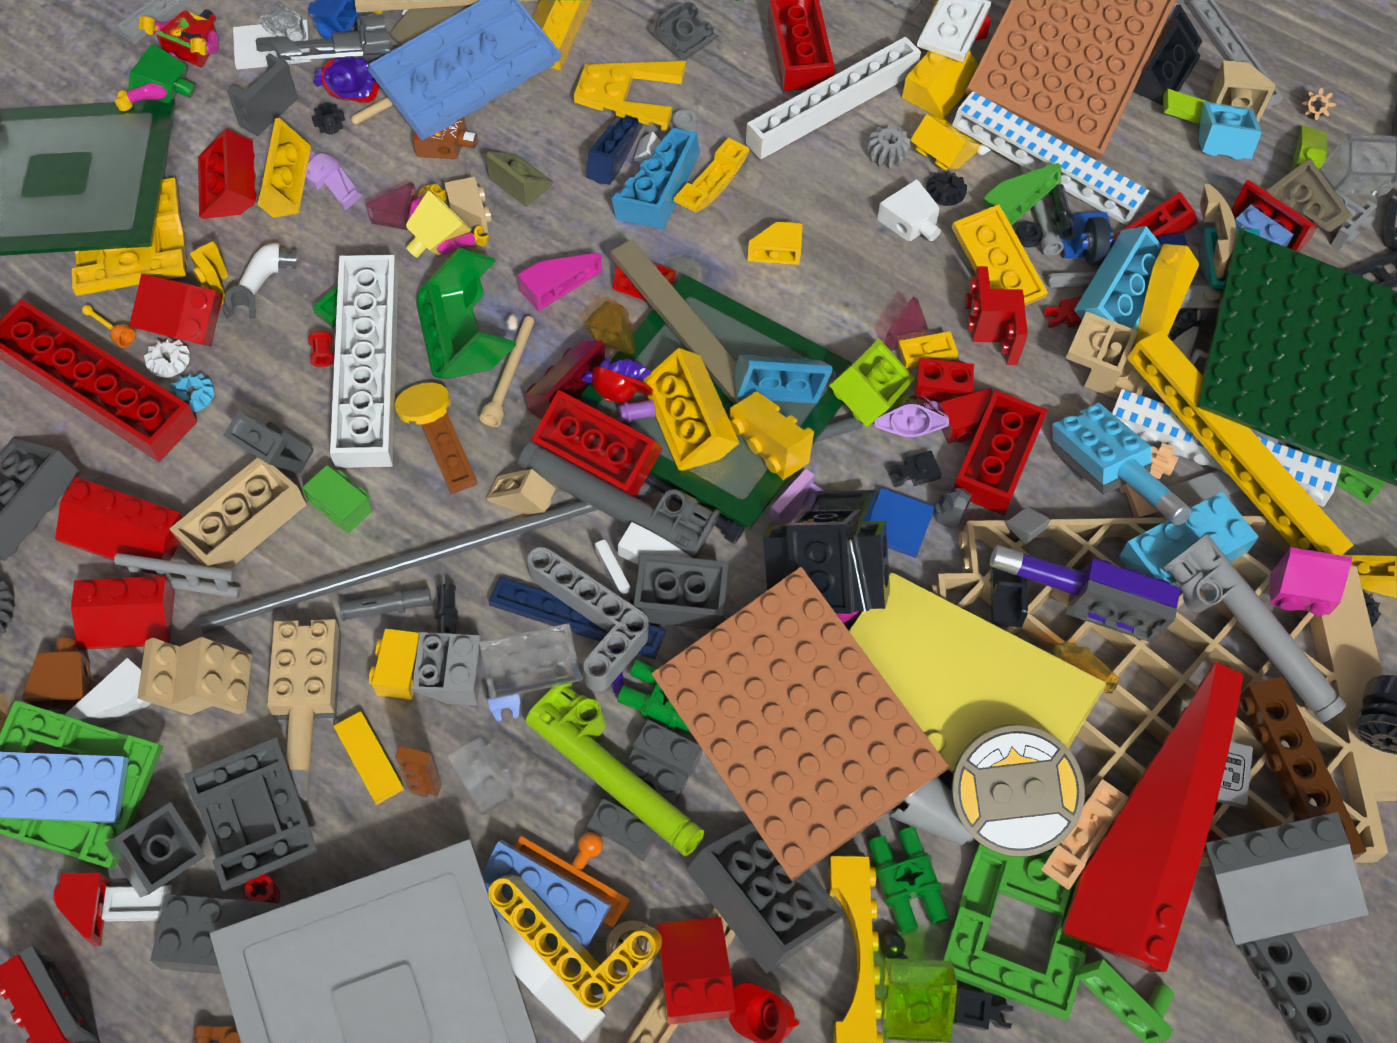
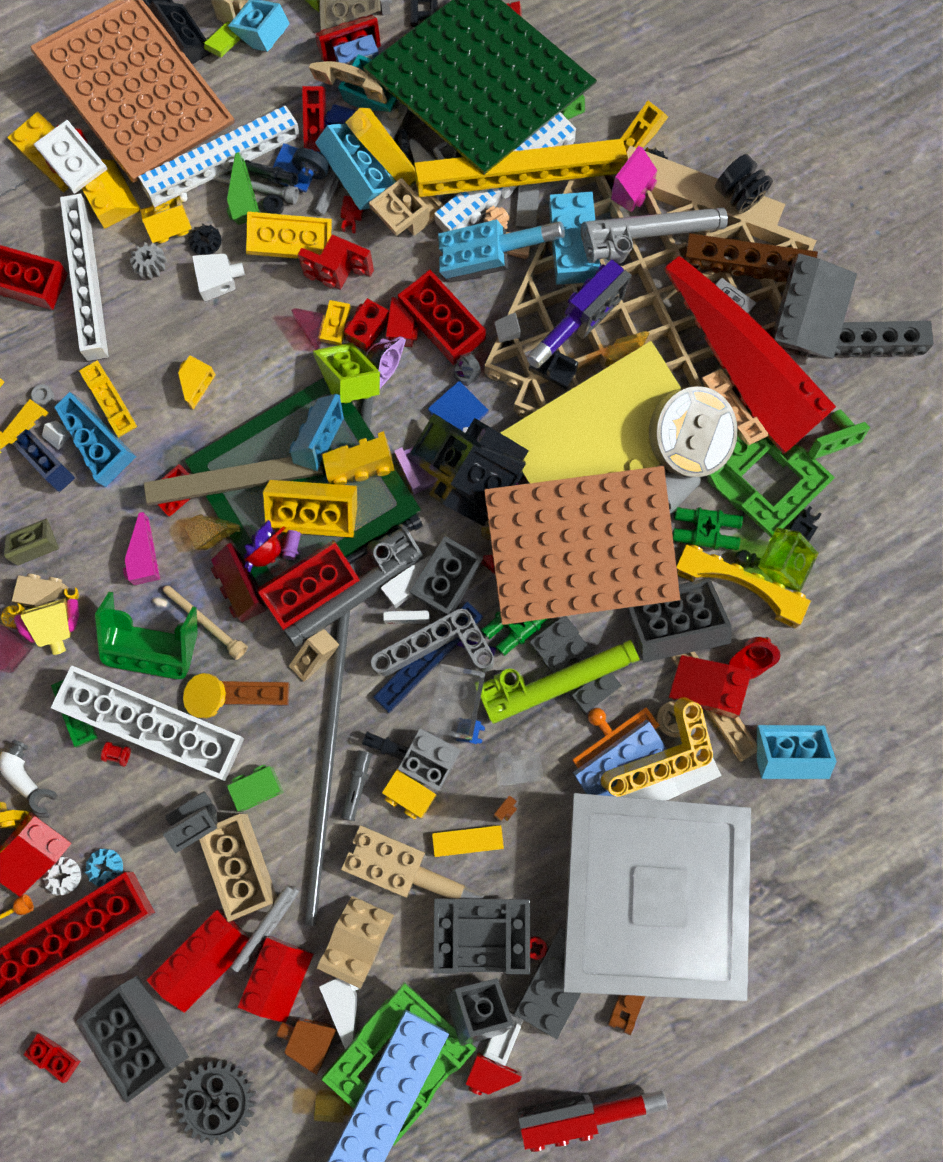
camera: 60 degrees left, 15 degrees up
black plate [888,451,942,487] -> none

